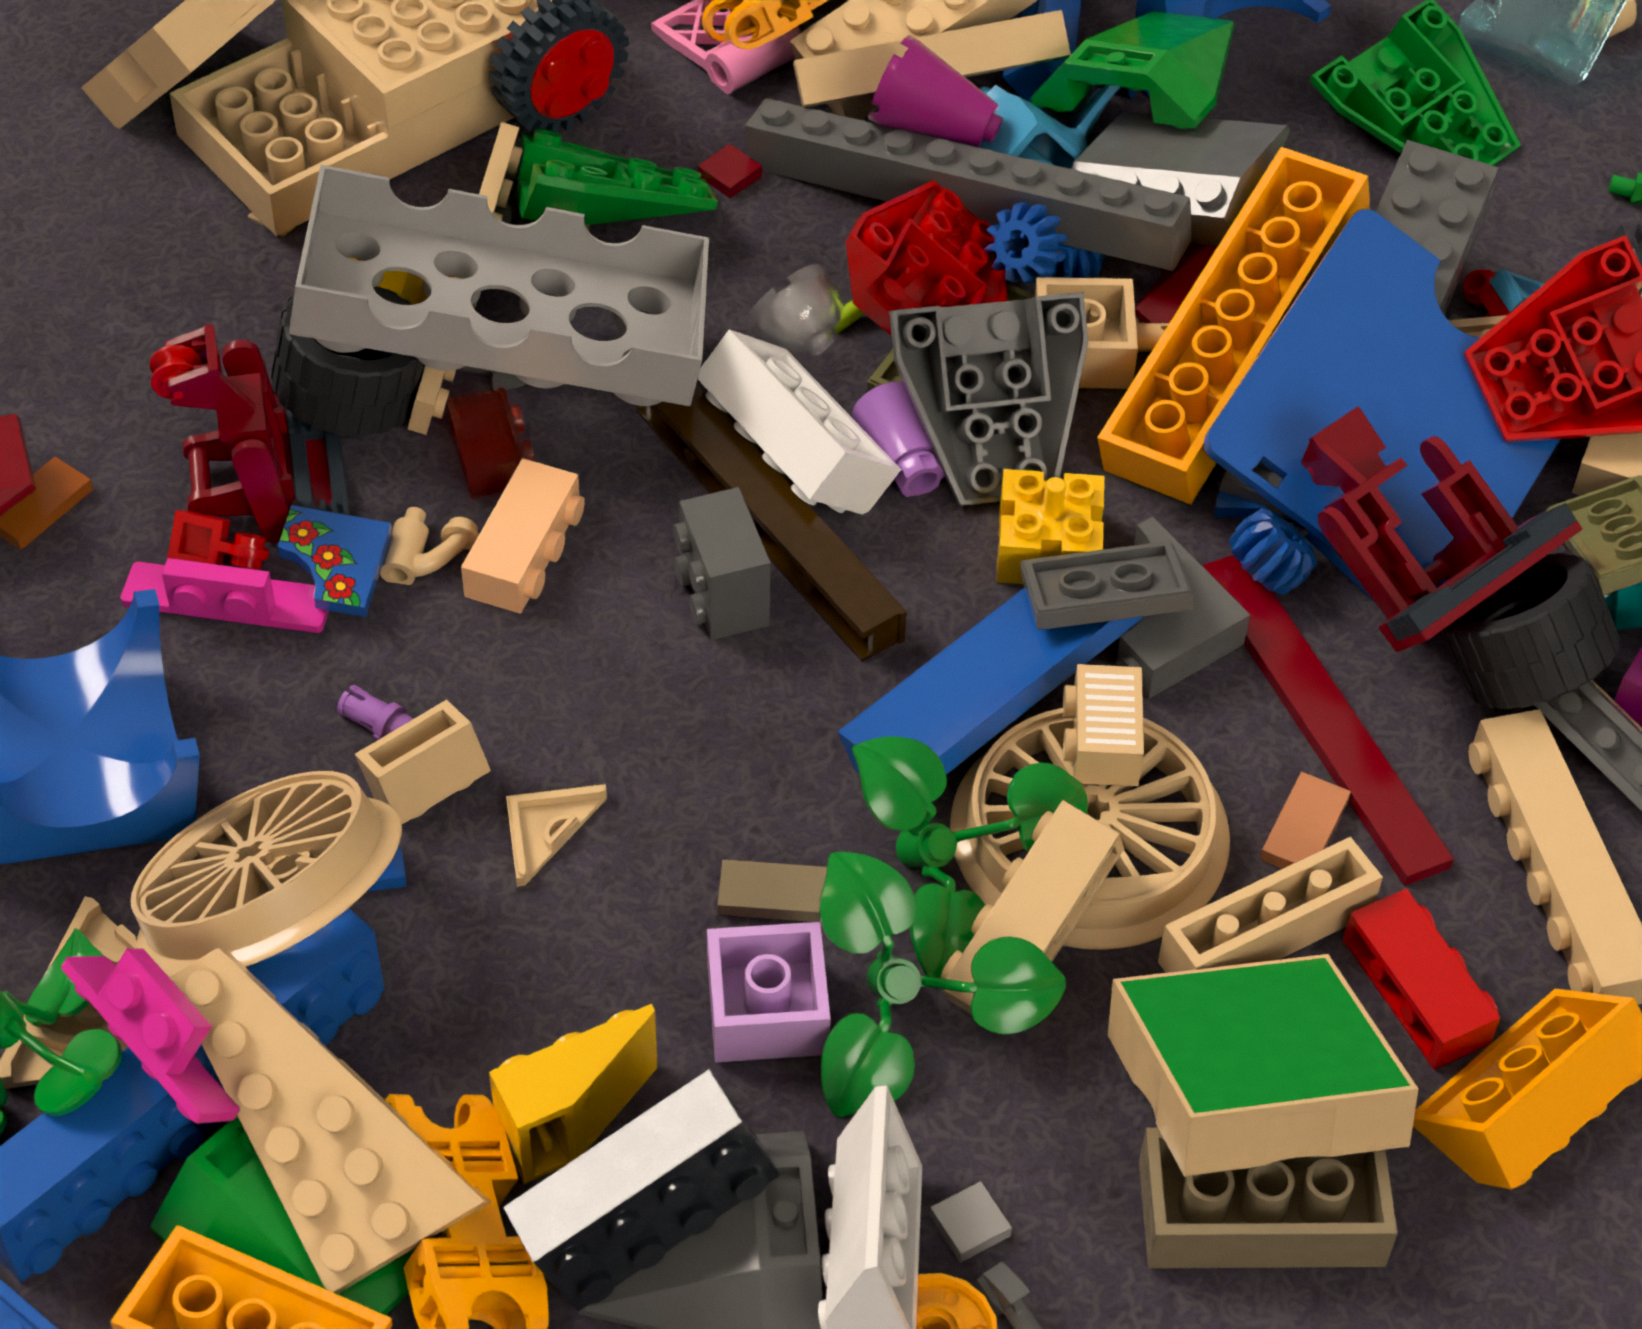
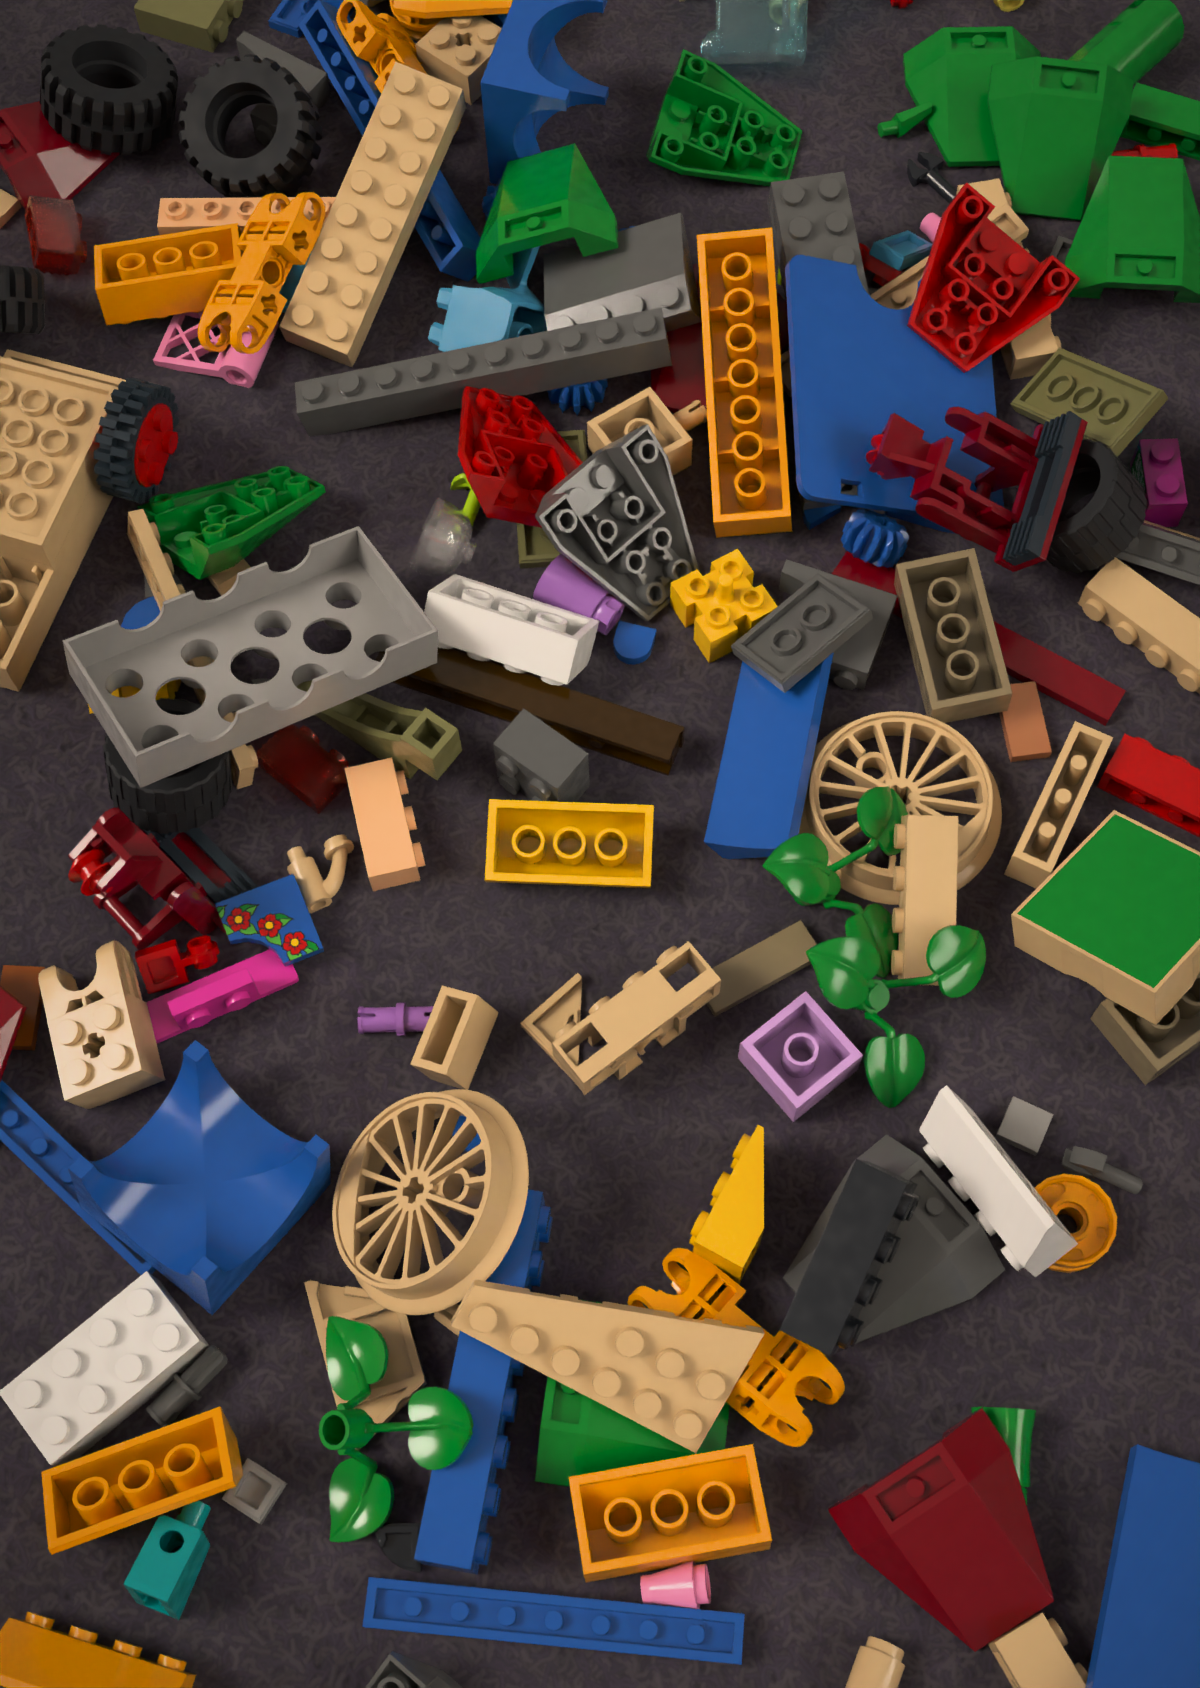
camera: 30 degrees left, 15 degrees up
dark pink bracket [61,948,240,1123] -> none
dark red tile [698,144,762,199] -> none
tan tile [793,10,1071,107] -> none
magenta cone [868,35,1004,148] -> none
blue gear [984,202,1068,284] -> none
tan brick [1063,664,1144,786] -> none
none -> tan brick [38,940,165,1109]
none -> olive arch [297,681,462,780]
none -> yellow brick [485,799,654,888]
none -> tan piece [552,941,721,1095]
none -> blue tile [613,621,657,665]
none -> dark tan brick [894,548,1012,723]

